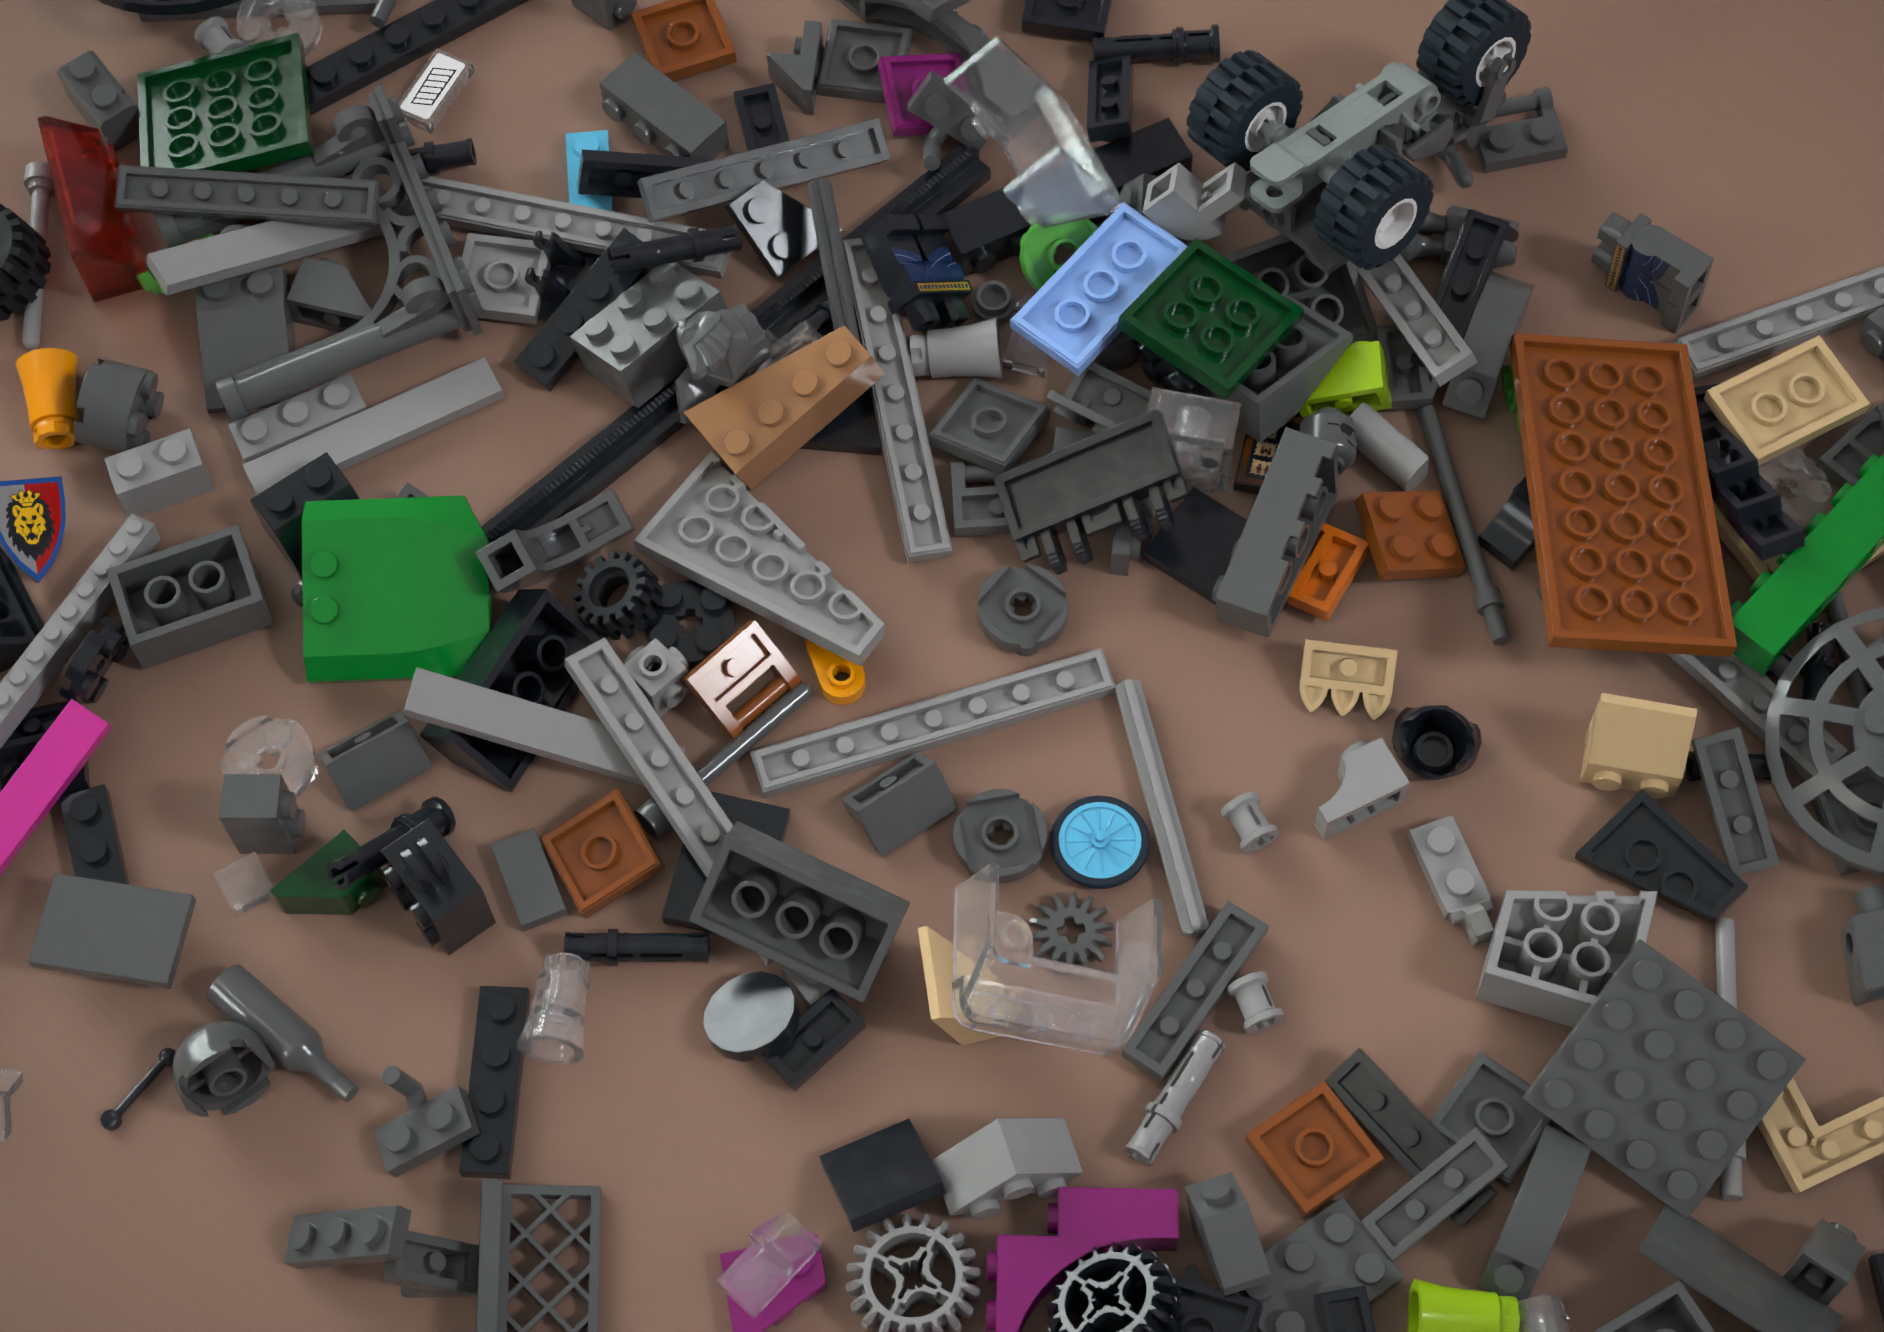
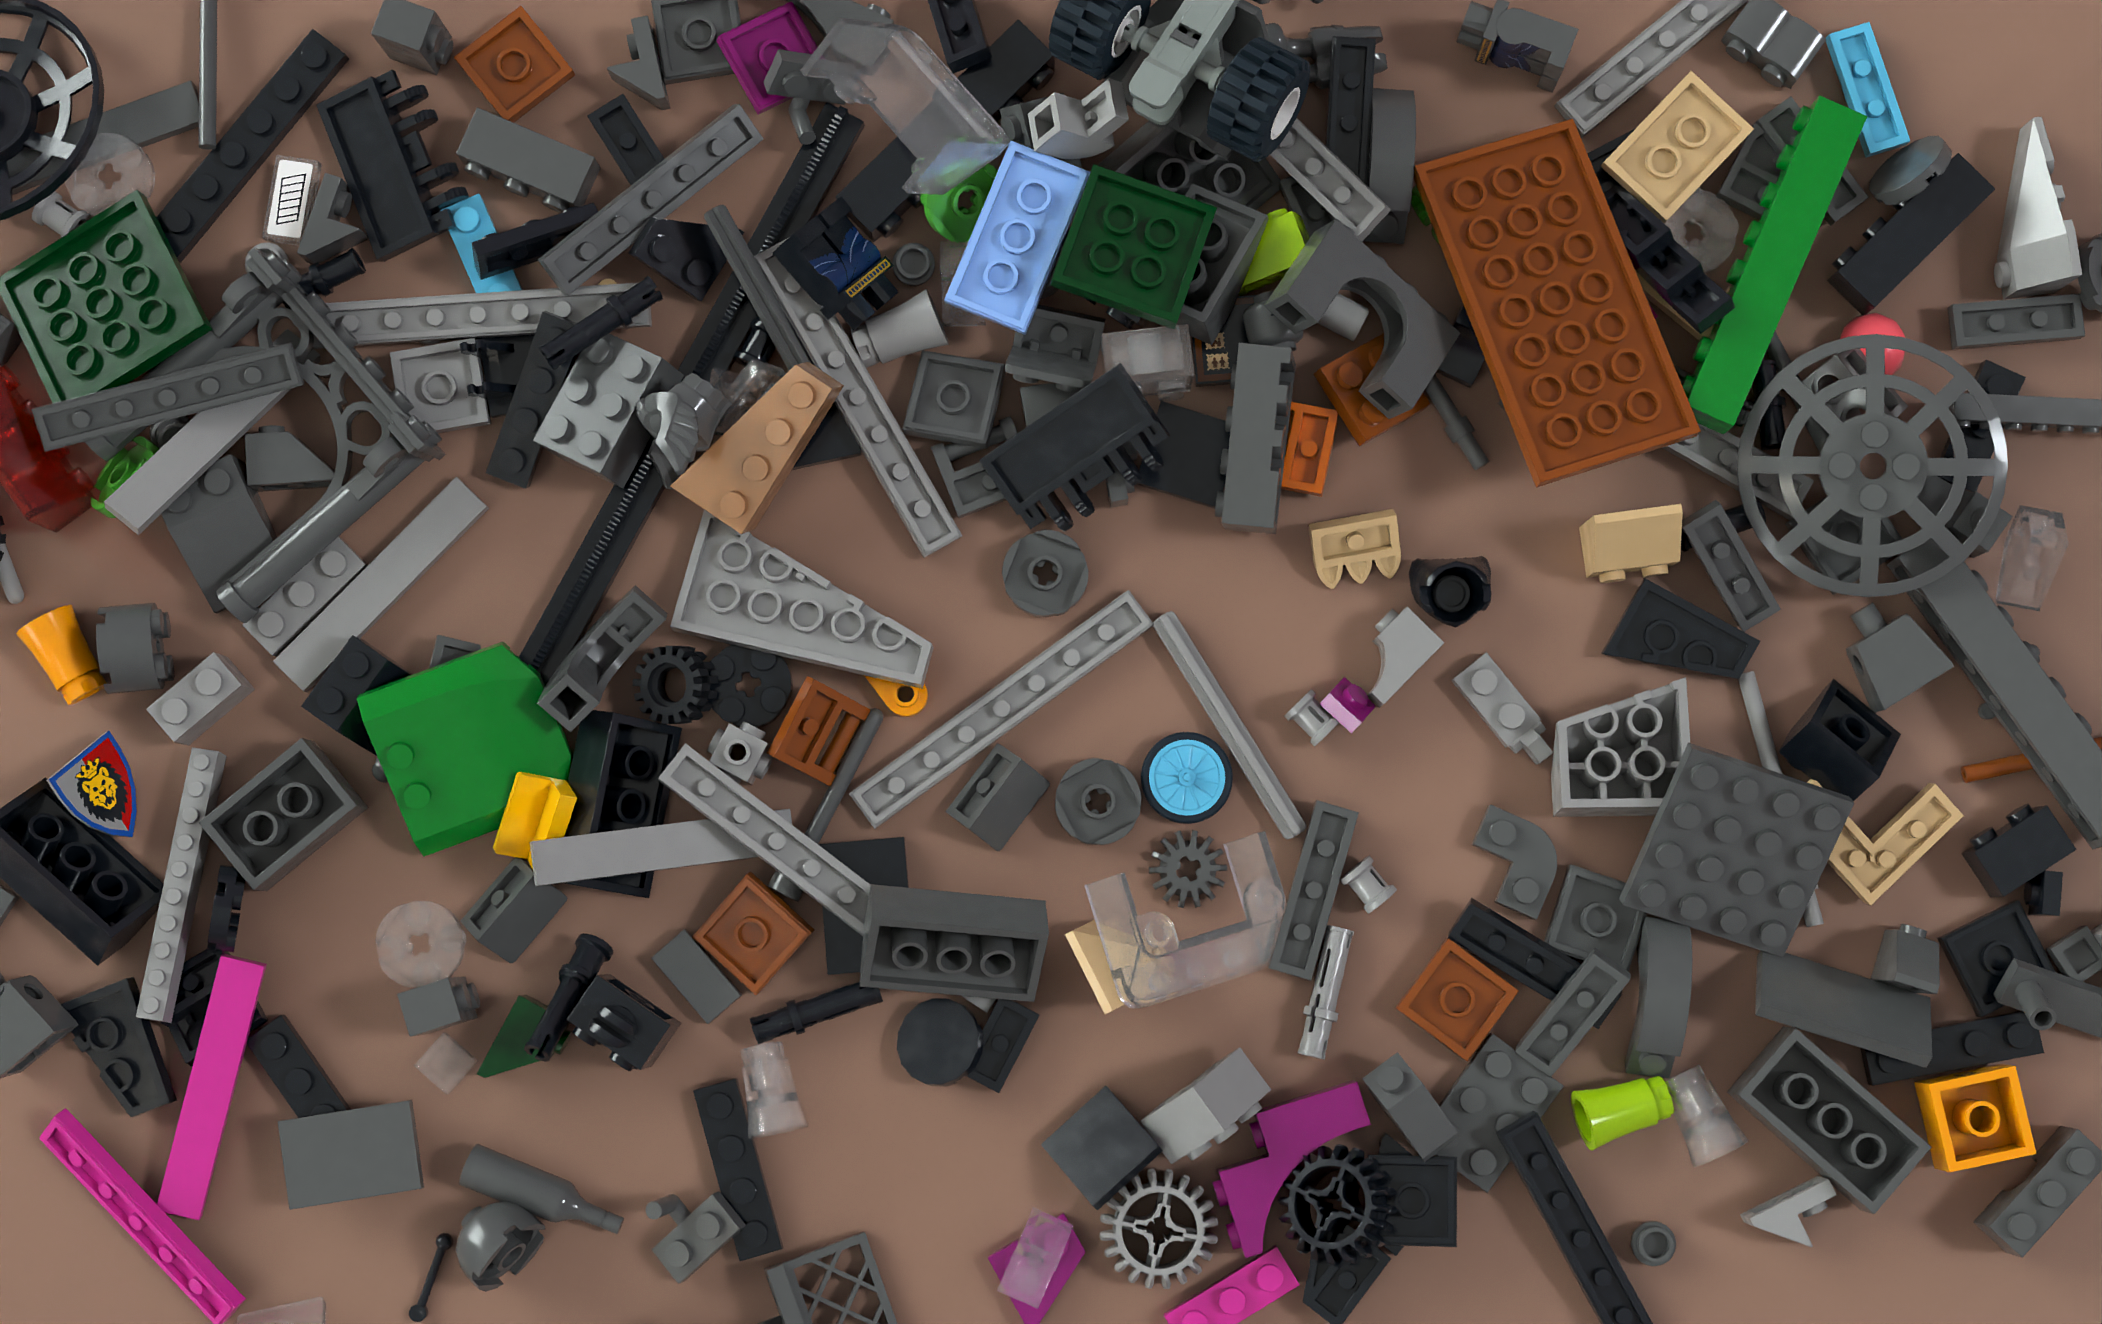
camera: 20 degrees left, 20 degrees up
none -> dark grey slope [297,173,368,264]
none -> black hinge [316,70,469,262]
none -> yellow panel [493,772,577,870]
none -> dark grey arch [1264,219,1461,419]
none -> magenta plate [1320,677,1376,734]
none -> dark grey plate [1472,805,1557,920]
none -> black slope [1779,679,1901,801]

